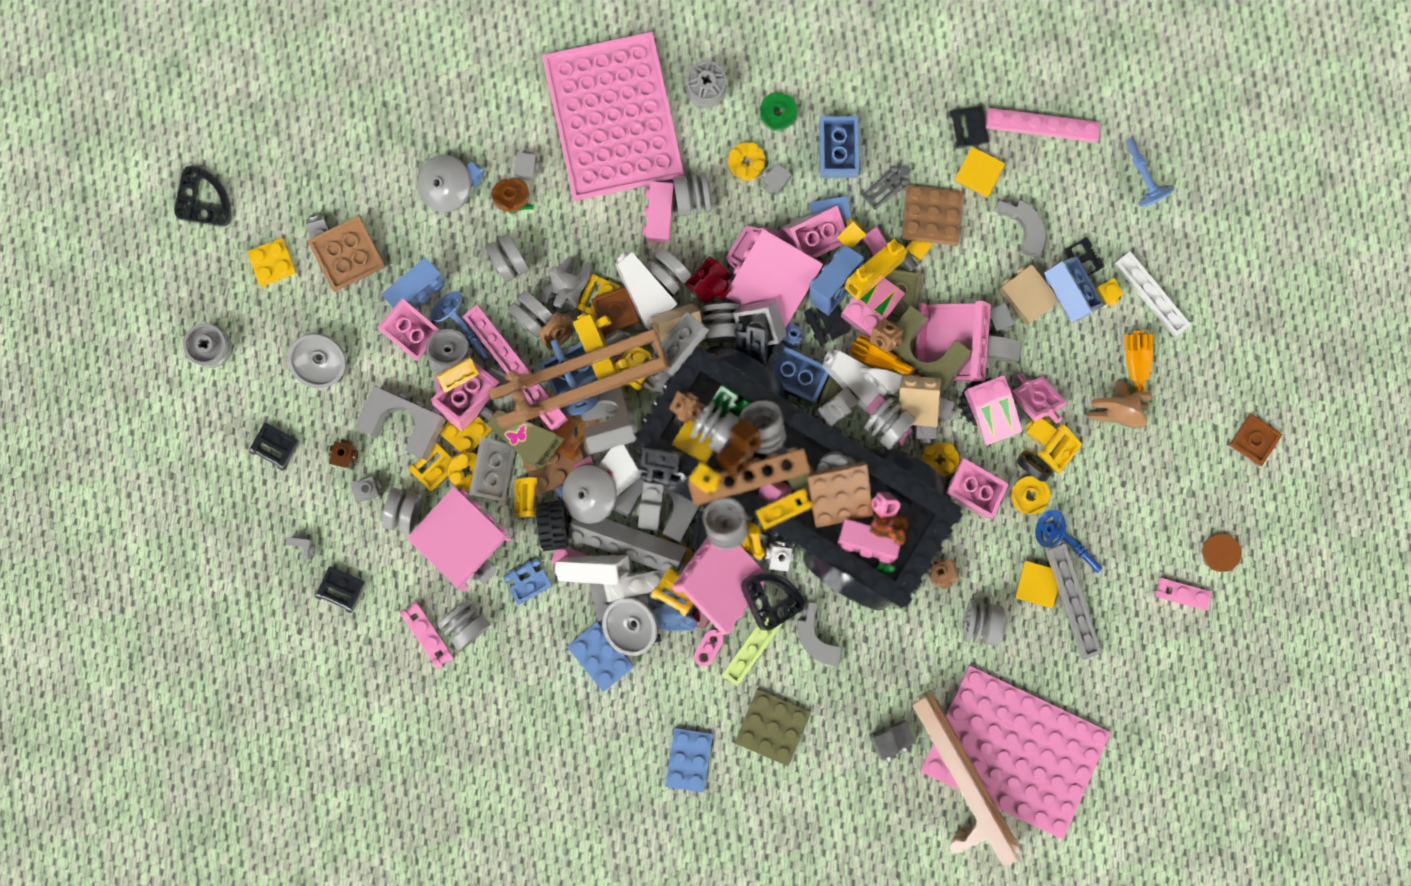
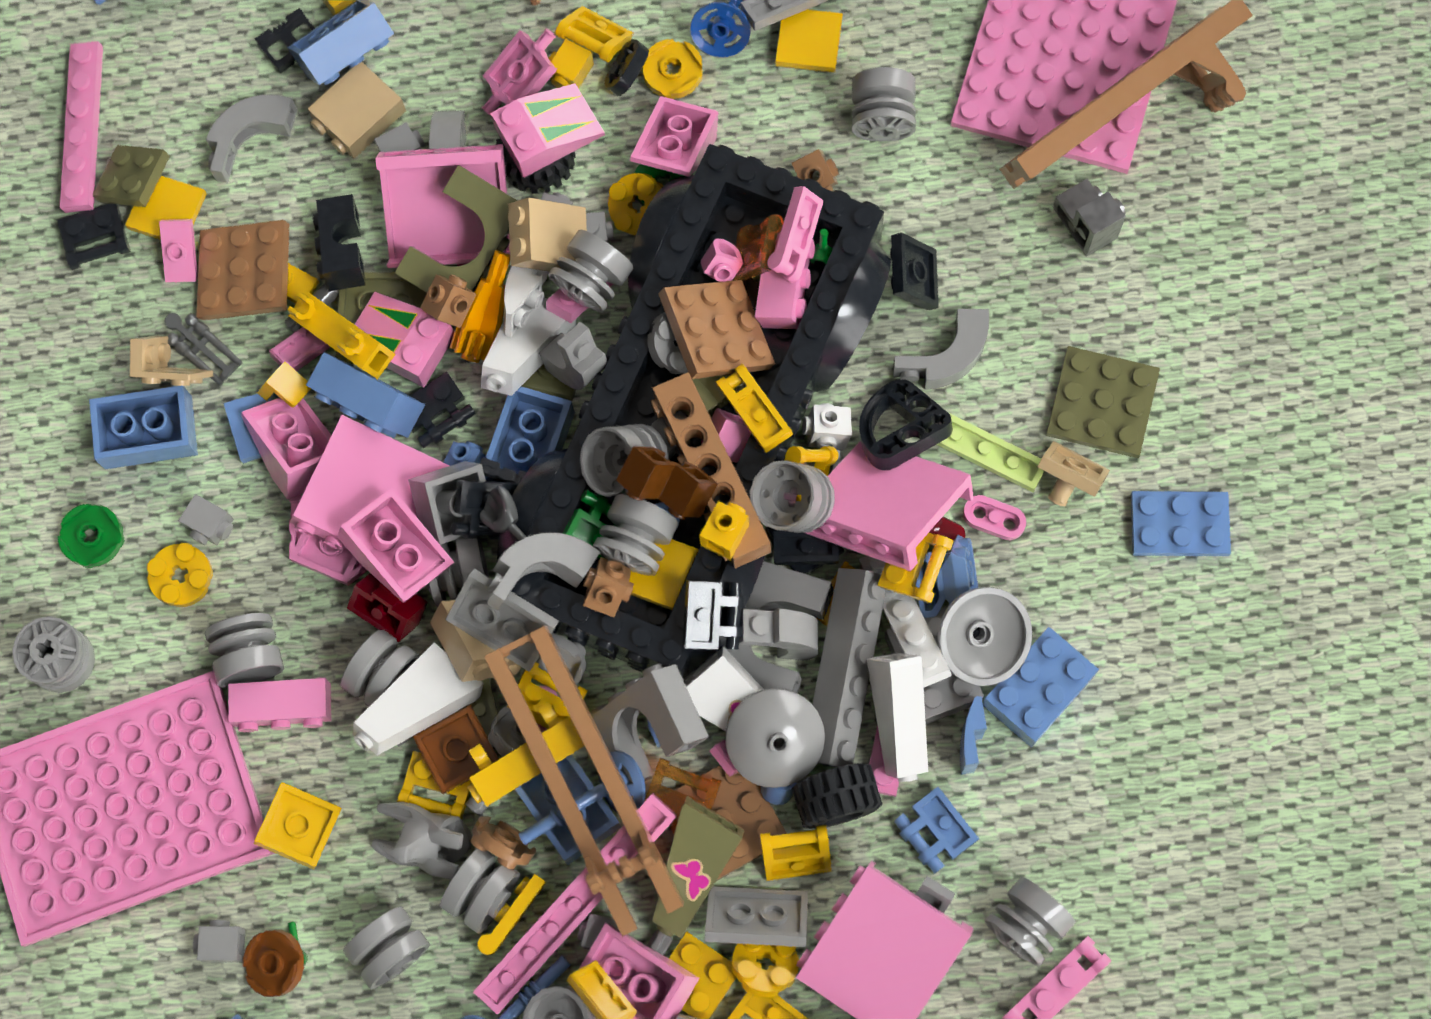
camera: 90 degrees left, 10 degrees down
none -> olive plate [92,145,170,207]
none -> tan bracket [130,336,213,386]
none -> bright pink plate [159,219,198,282]
none -> yellow plate [253,782,342,870]
none -> black arch [312,194,366,292]
none -> bright pink slope [337,488,454,603]
none -> yellow plate [478,874,546,955]
none -> dark grey piece [480,486,527,541]
none -> light grey arch [487,533,600,611]
none -> bright pink plate [767,186,823,283]
none -> black plate [890,232,939,310]
none -> medium blue slope [960,696,987,775]
none -> tan tile [1037,441,1110,507]

